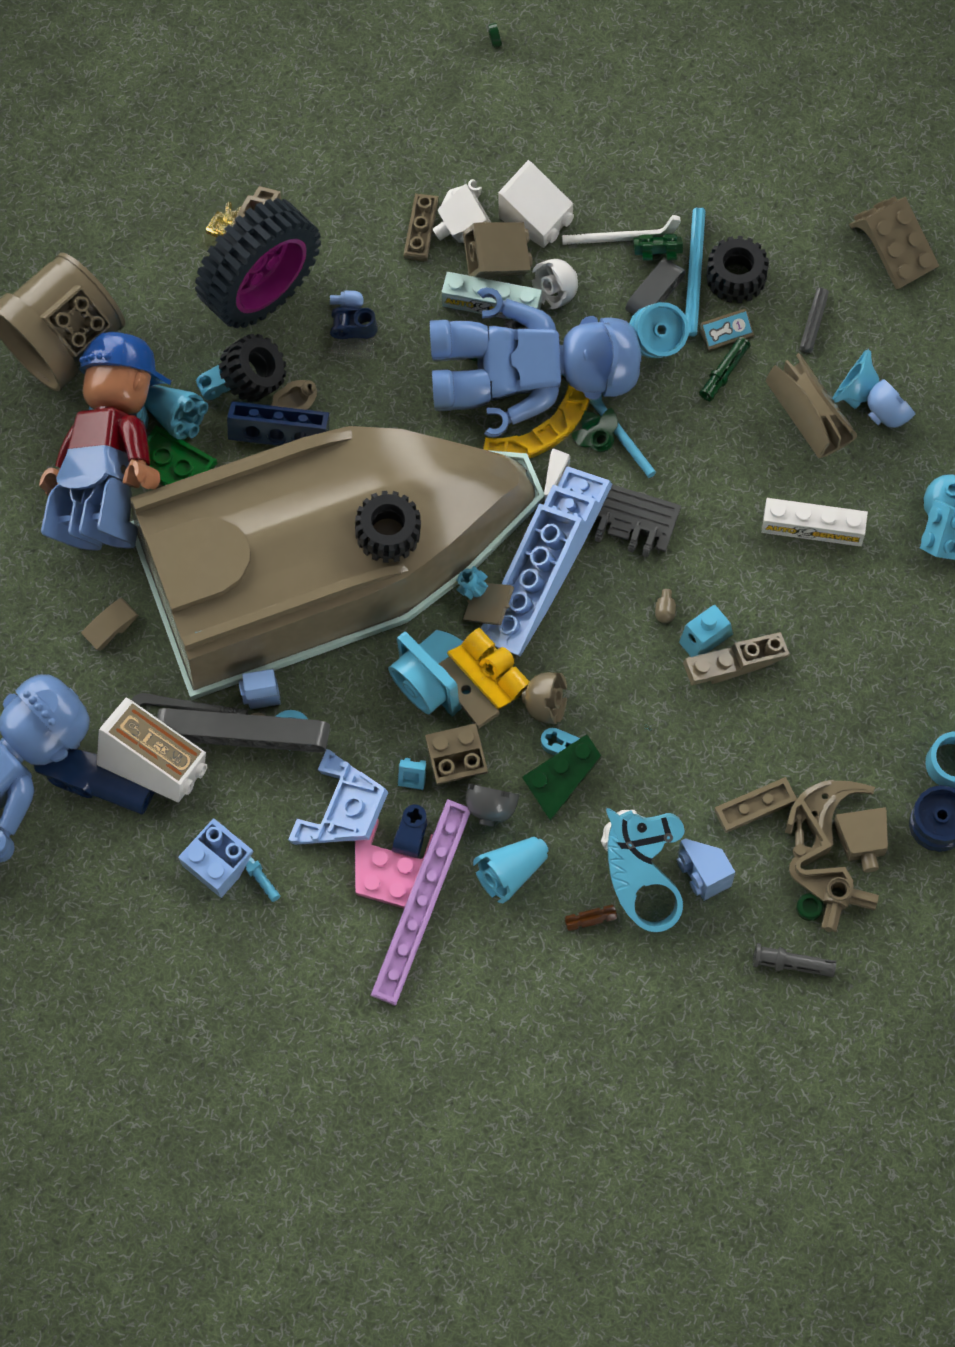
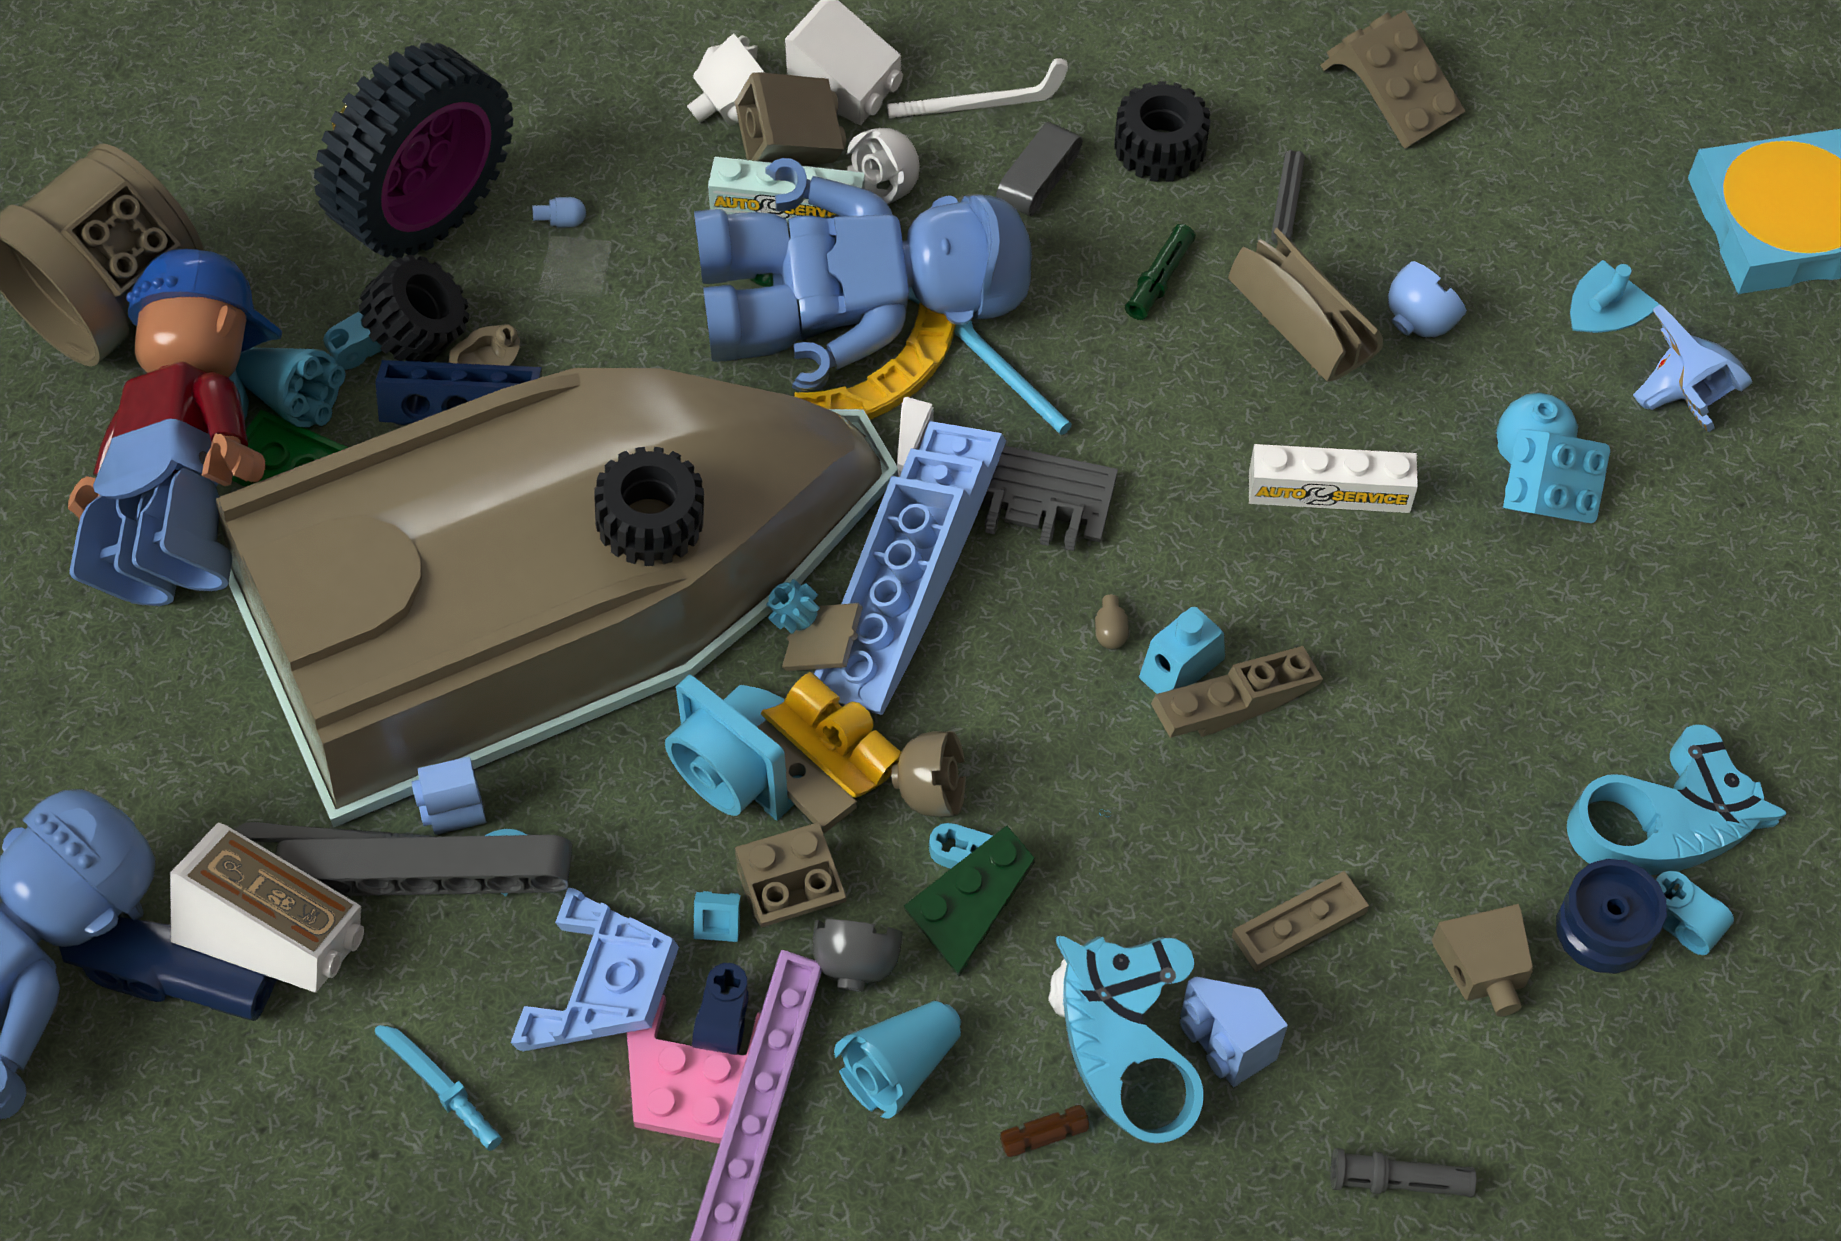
camera: 10 degrees left, 10 degrees down
dark tan slope [81,598,139,651] -> none
light blue slope [178,818,253,898] -> none
dark blue piece [330,307,378,339] -> none
dark tan tile [403,193,439,261] -> none
dark green plate [572,408,618,452] -> none
medium azure wheel [629,302,689,358] -> none
dark green plate [633,234,683,261] -> none
medium azure axle [685,207,706,337] -> none
slope [700,309,754,352] -> none
dark tan piece [785,780,879,932] -> none
dark green tile [796,893,824,921] -> none
medium azure hat [832,349,879,409] -> none

